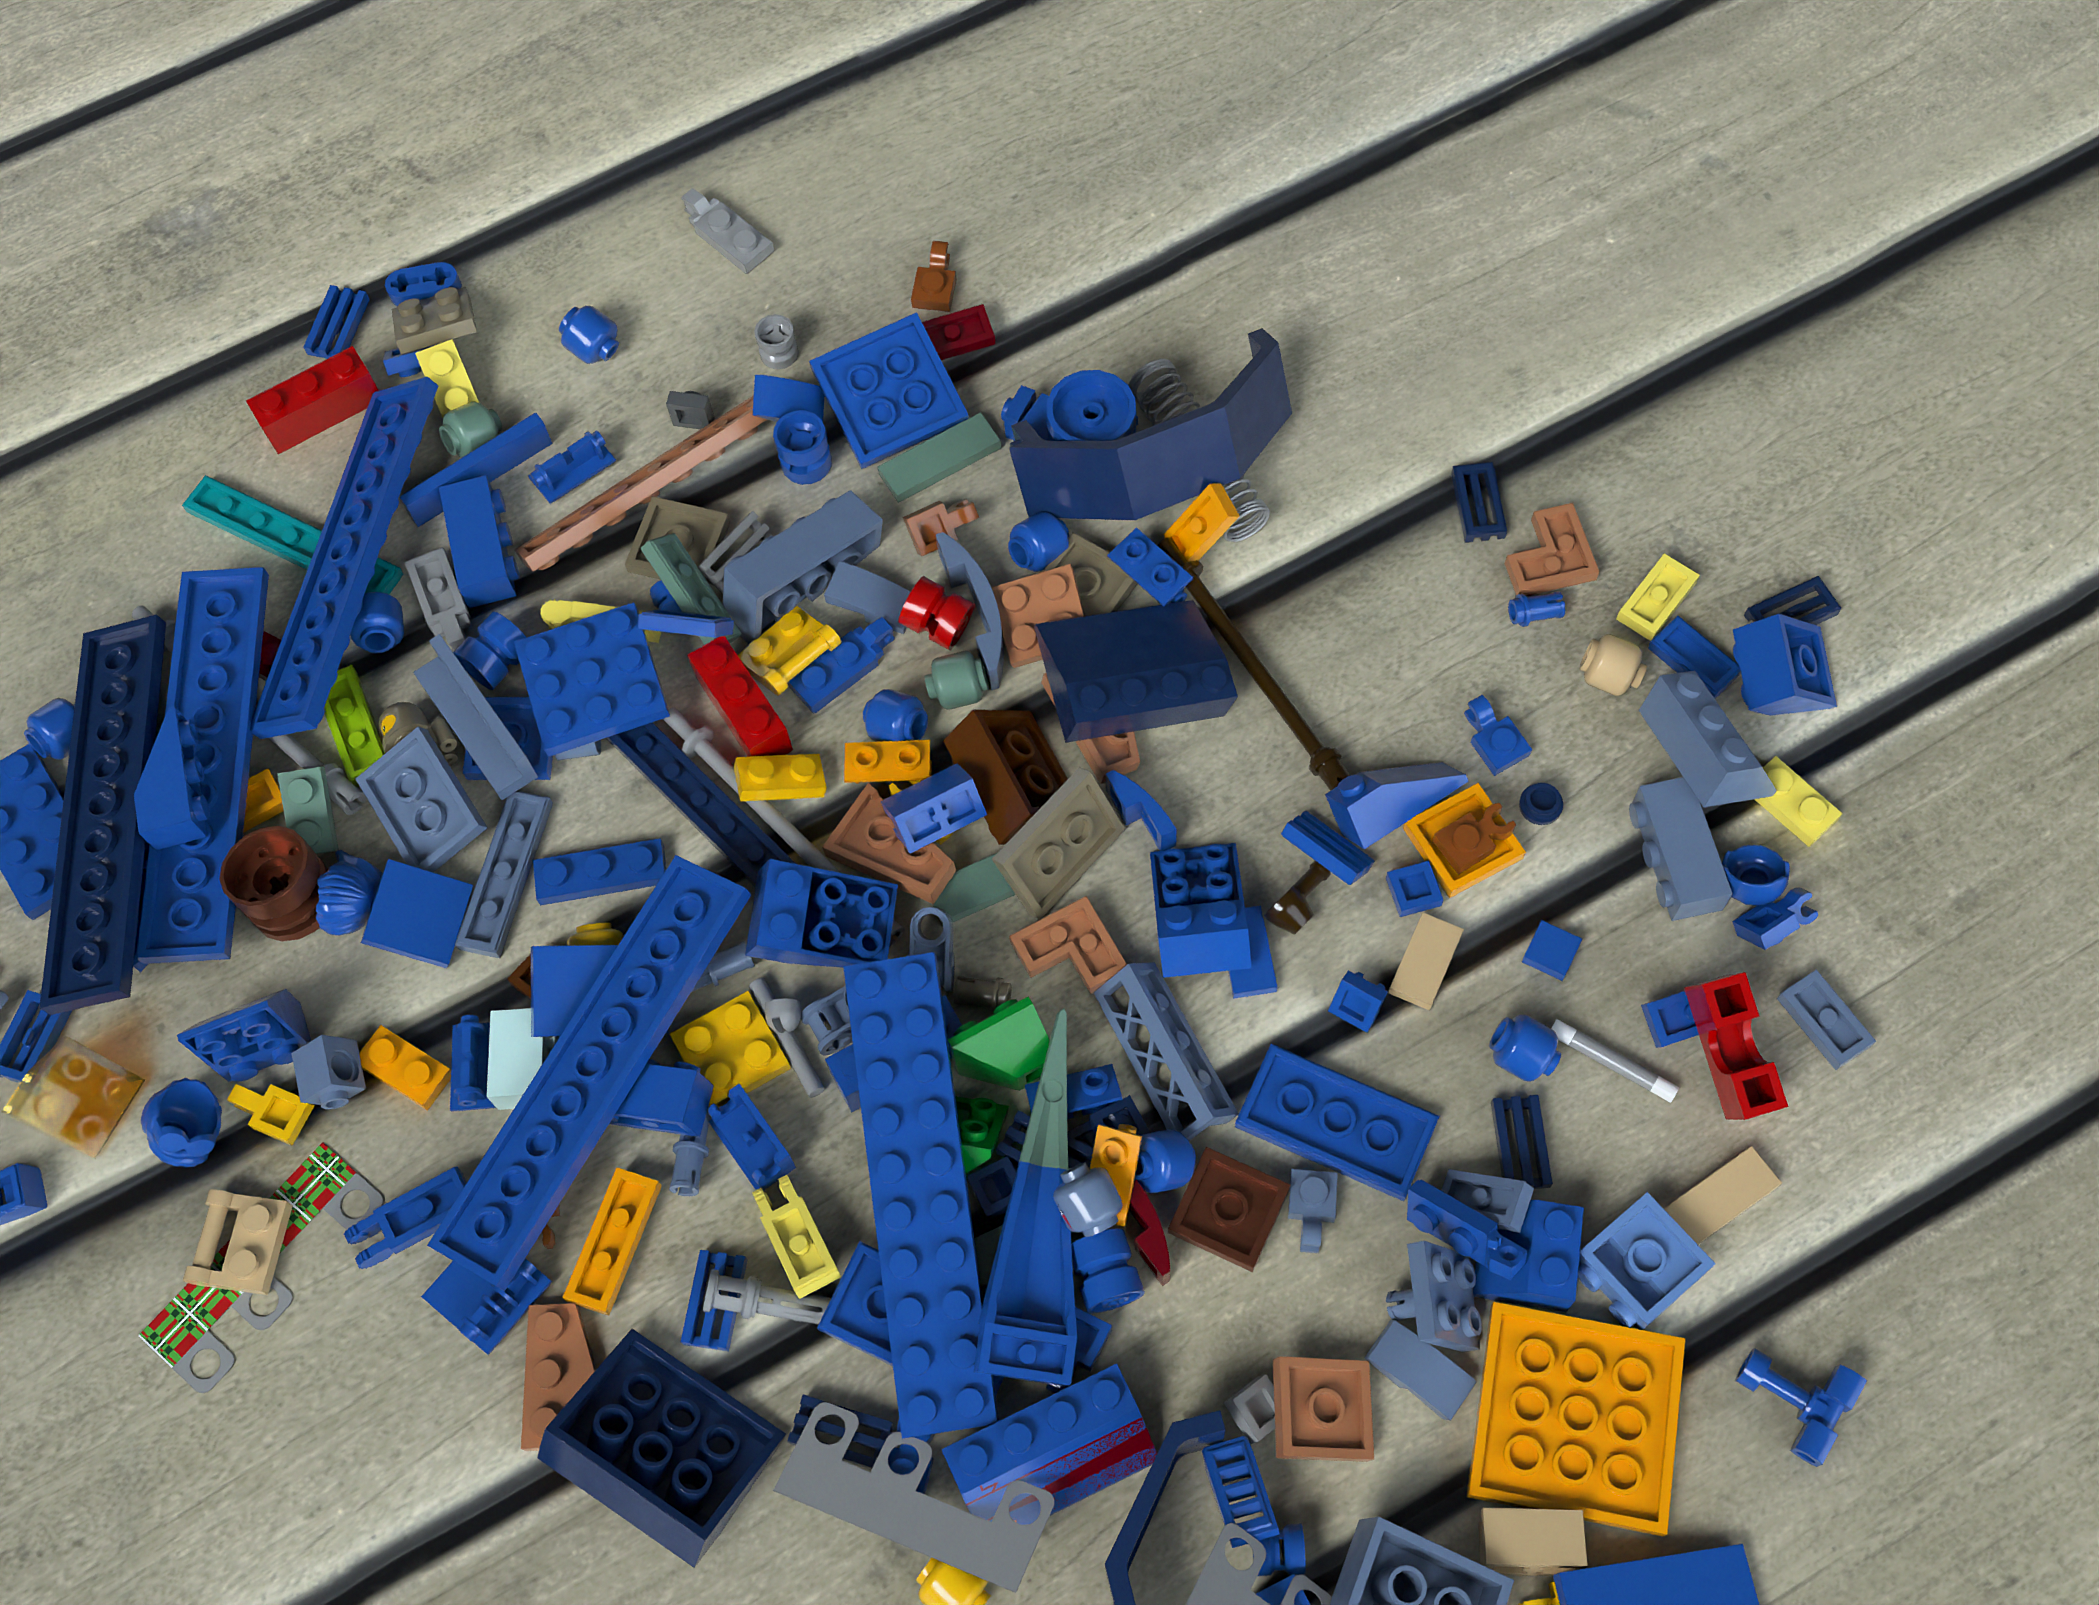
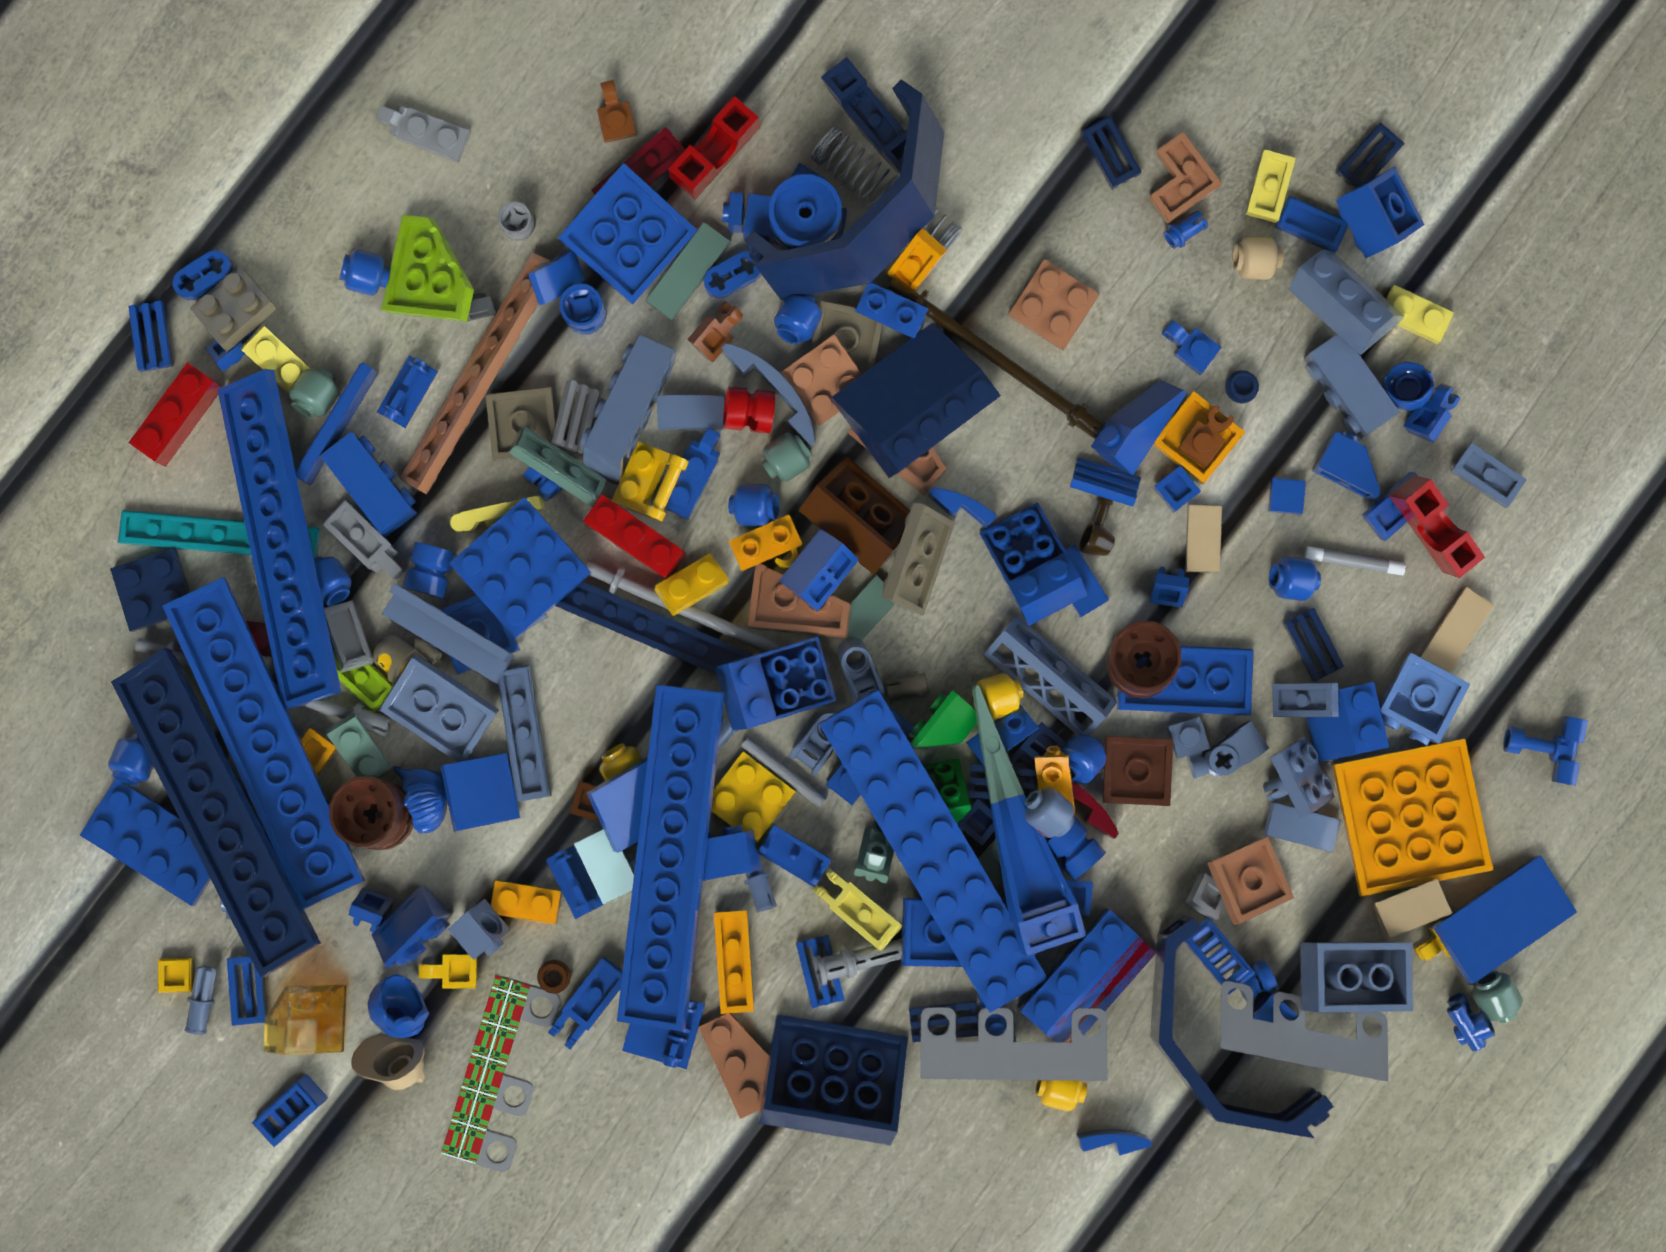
camera: 25 degrees left, 20 degrees up
blue slope [134,706,210,850] -> none
tan plate [183,1189,293,1295] -> none
blue plate [533,838,666,906] -> none
blue tile [638,609,734,638] -> none
light grey hinge [765,999,801,1033] -> none
nougat plate [1009,896,1127,994] -> none
blue hinge [1407,1179,1528,1280] -> none
none -> dark blue plate [110,548,190,632]
none -> light grey tile [324,600,374,673]
none -> blue tile [348,887,394,933]
none -> tan piece [351,1035,425,1090]
none -> lime plate [381,215,474,322]
none -> reddish brown plate [537,960,571,994]
none -> red arch [668,96,760,200]
none -> blue beam [704,251,761,299]
none -> dark blue slope [821,57,907,174]
none -> sand green hips [854,821,894,883]
none -> yellow head [971,673,1023,721]
none -> nougat plate [1008,259,1099,351]
none -> copper wheel [1106,621,1181,698]
none -> sand blue piece [1204,720,1270,776]
none -> blue slope [1312,431,1381,501]

